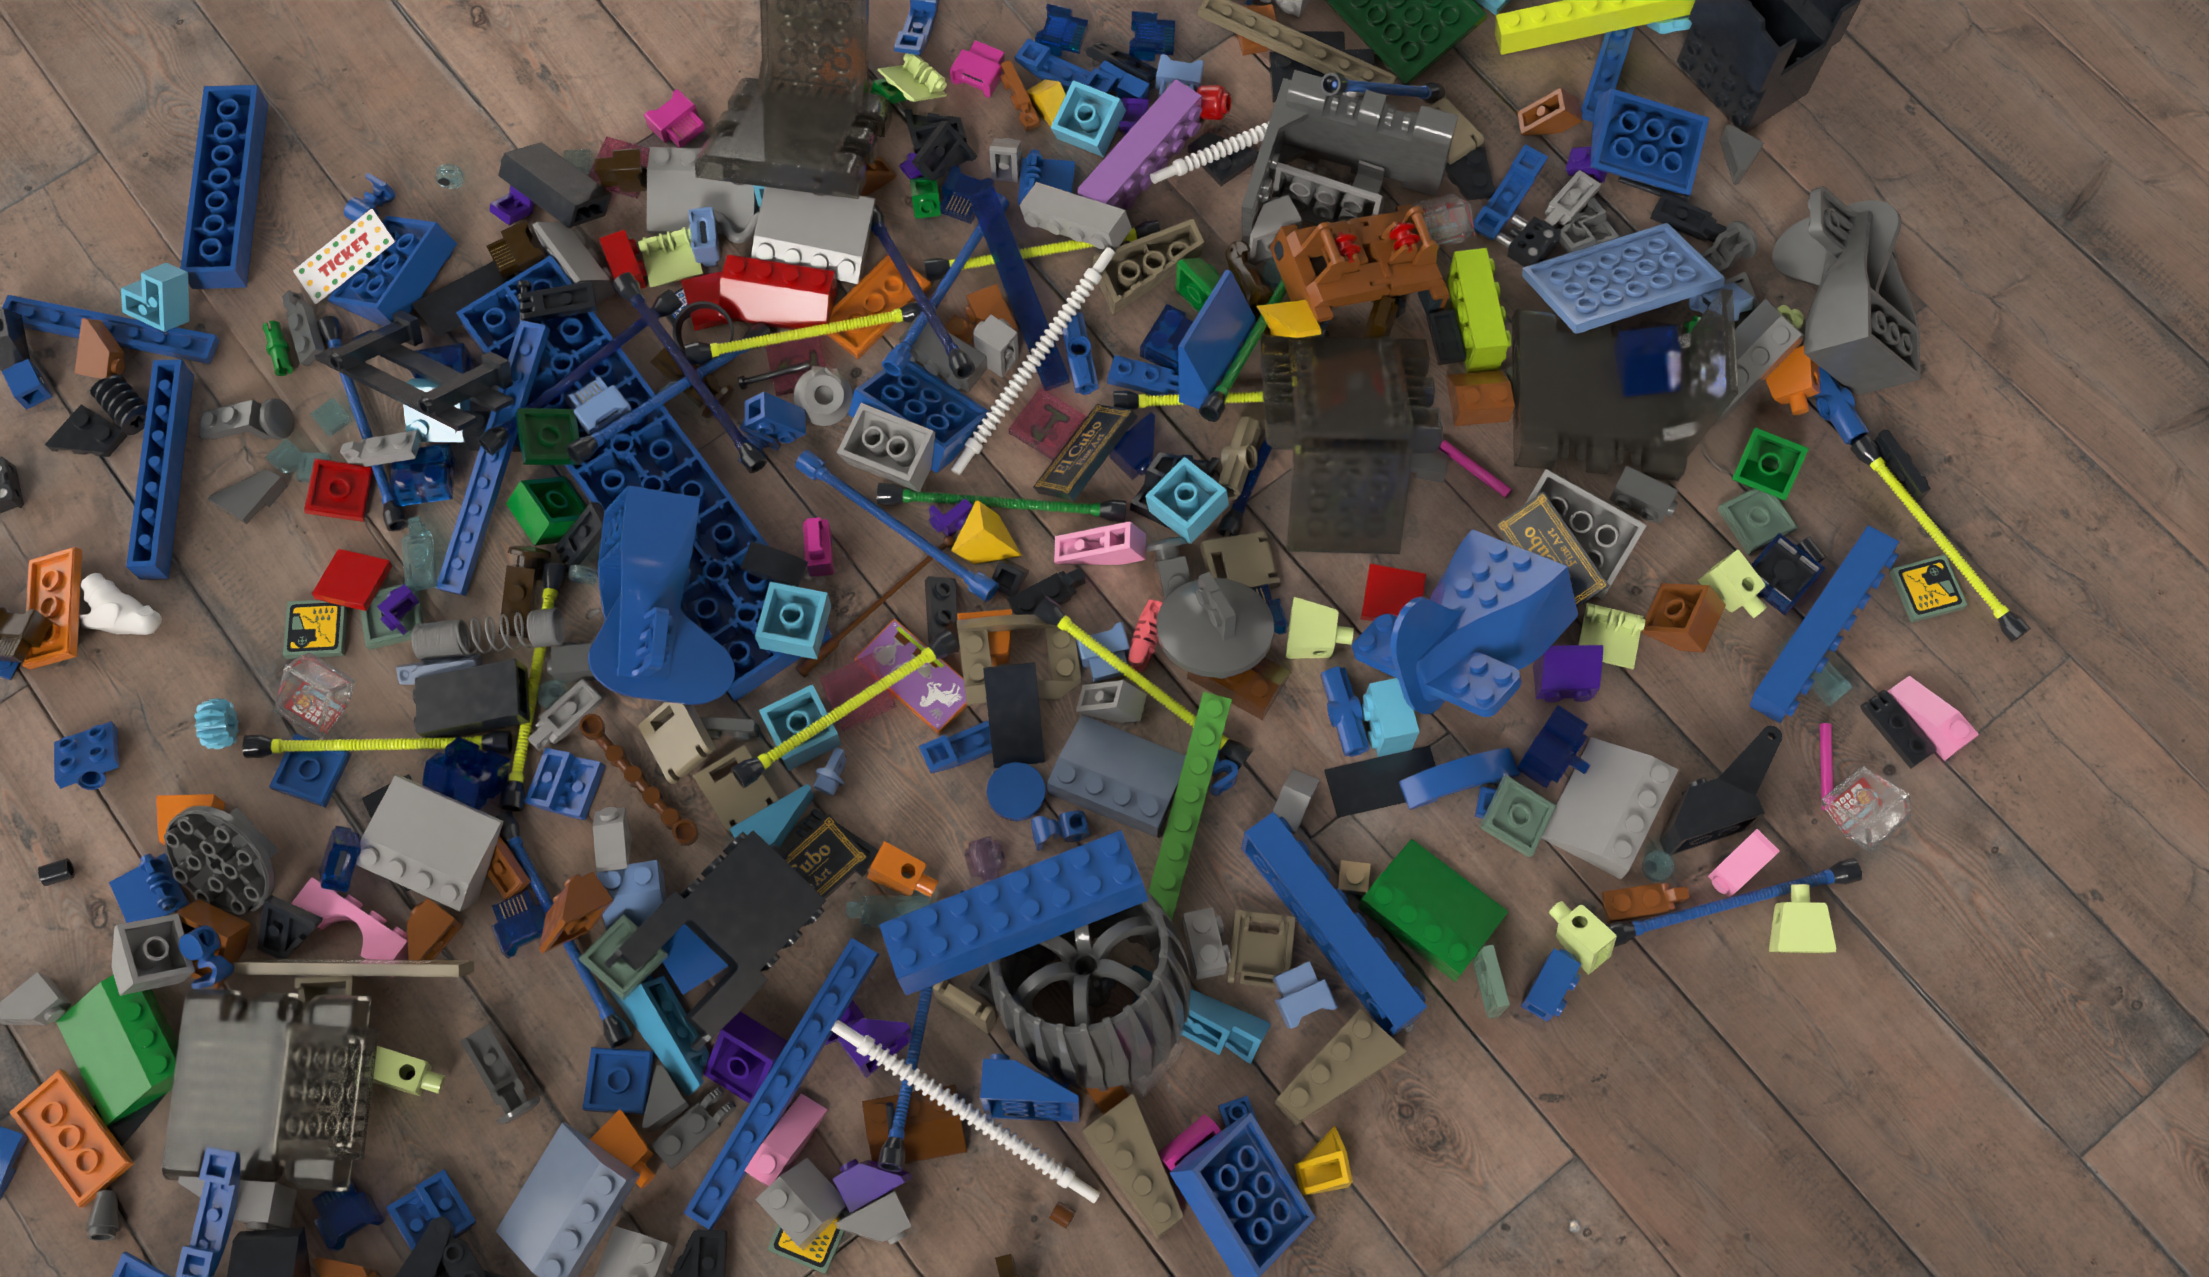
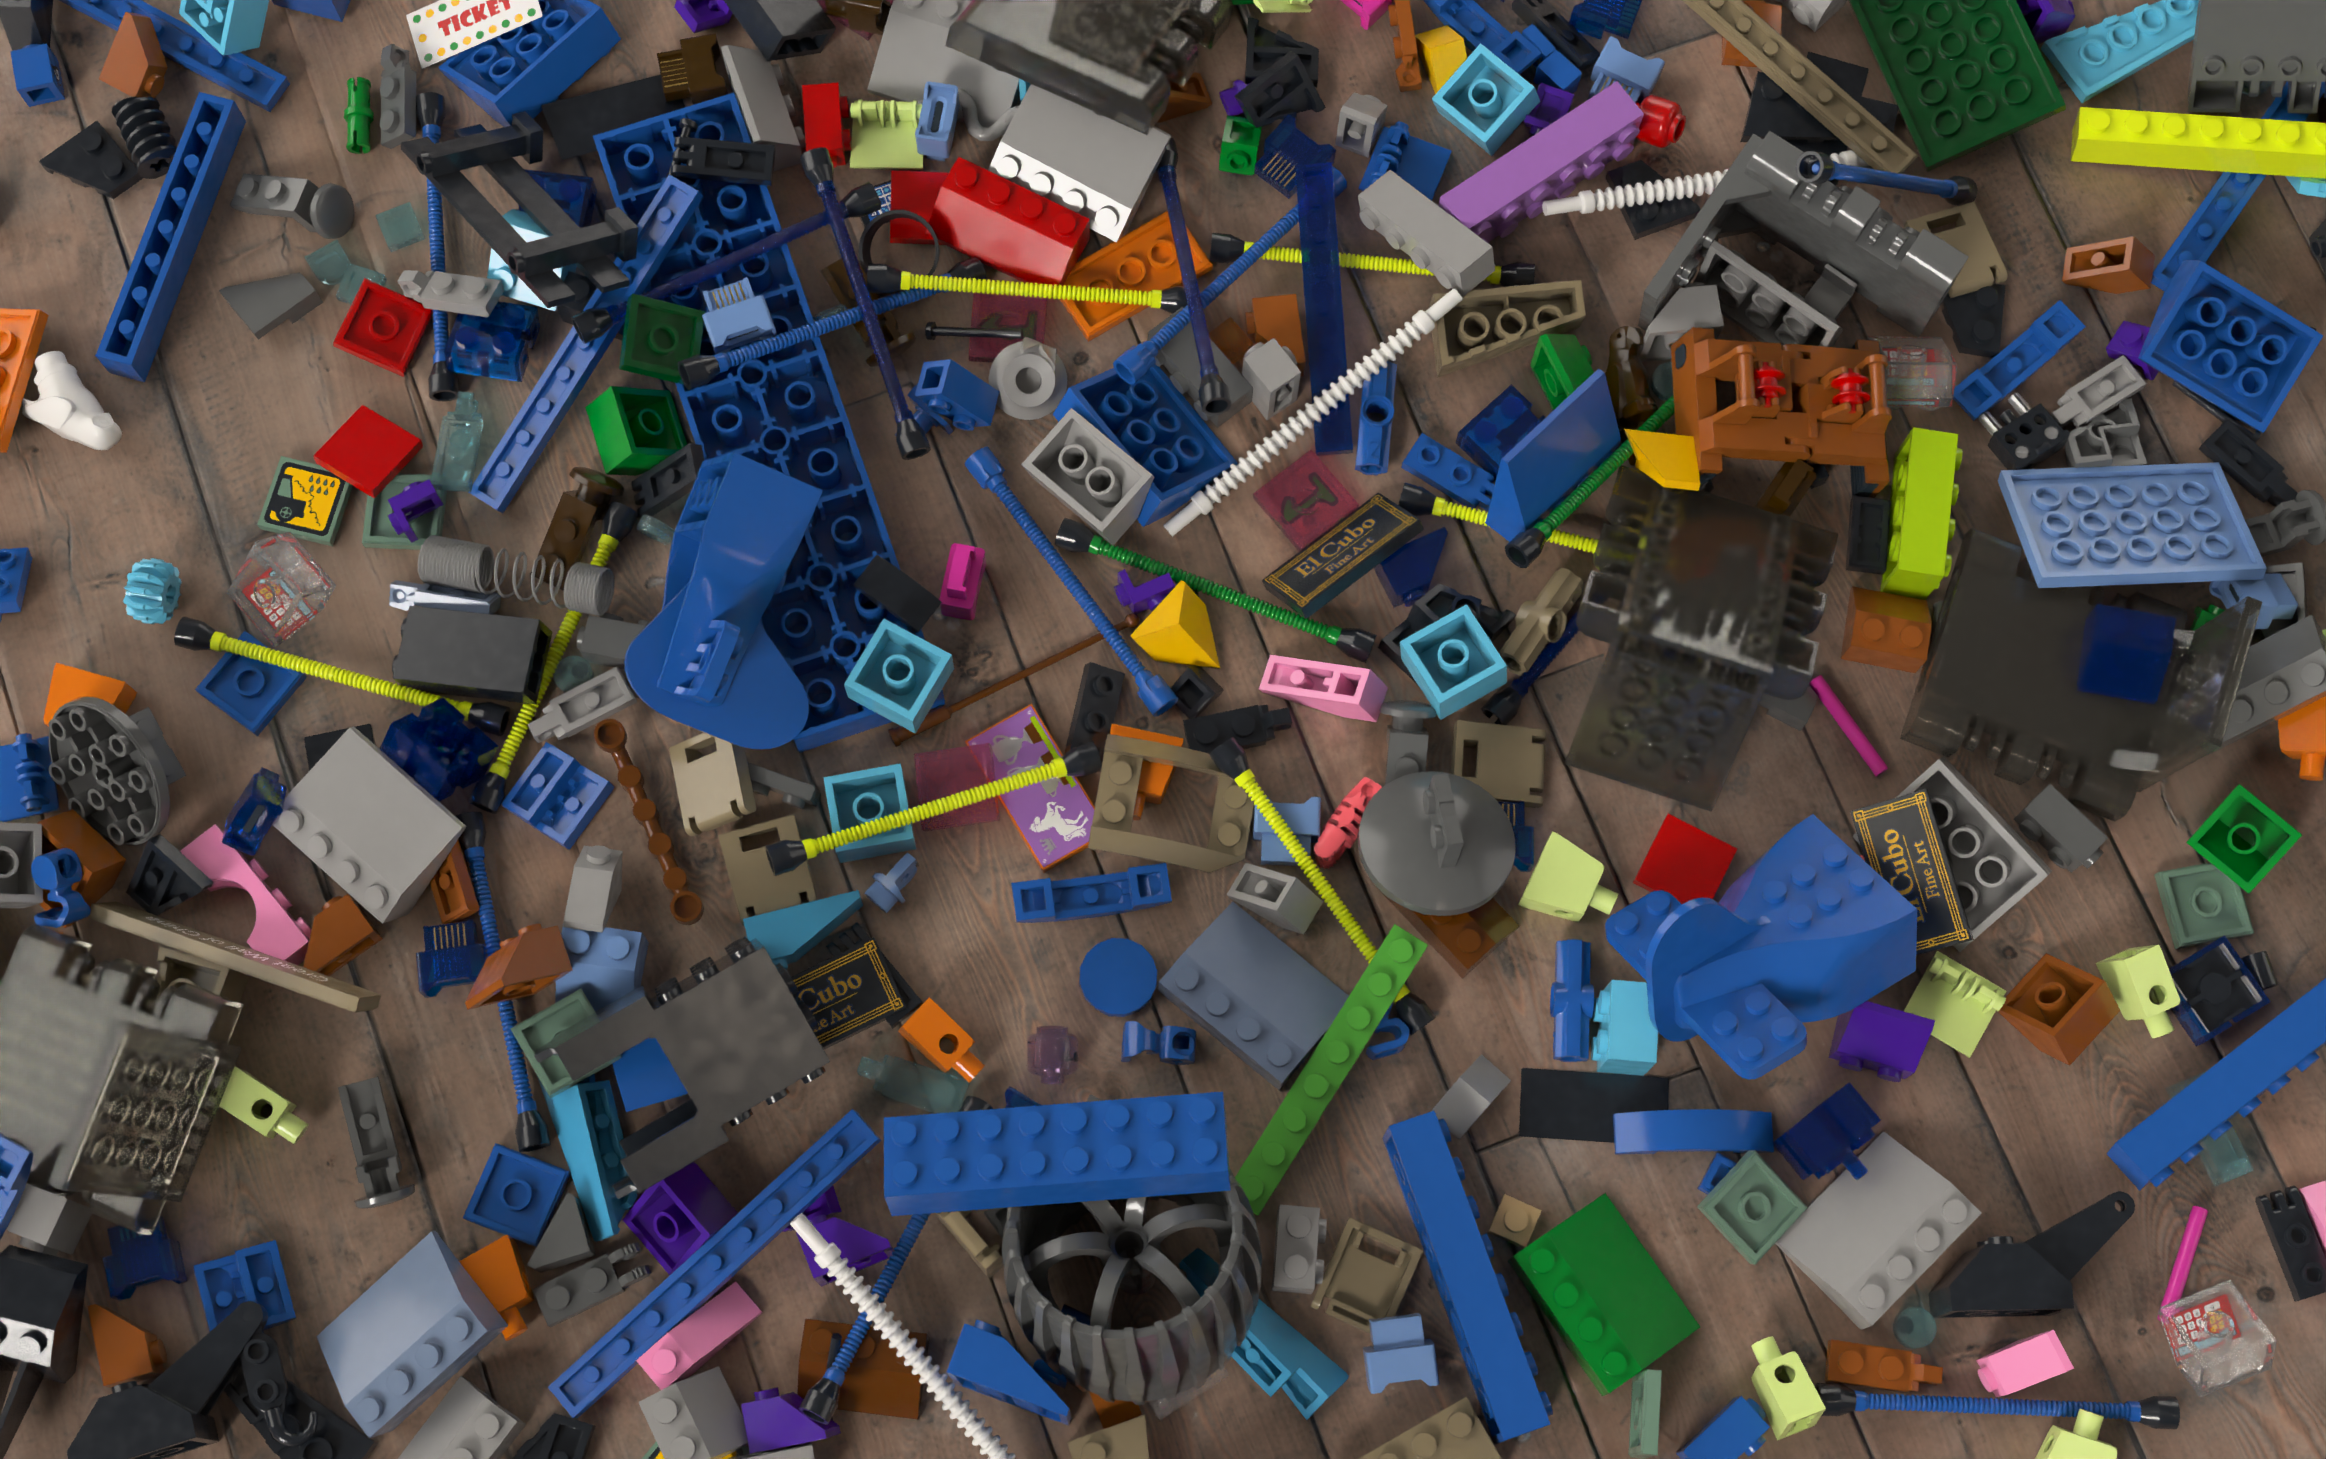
camera: 15 degrees right, 5 degrees up
black sticker [983,662,1045,768] -> none

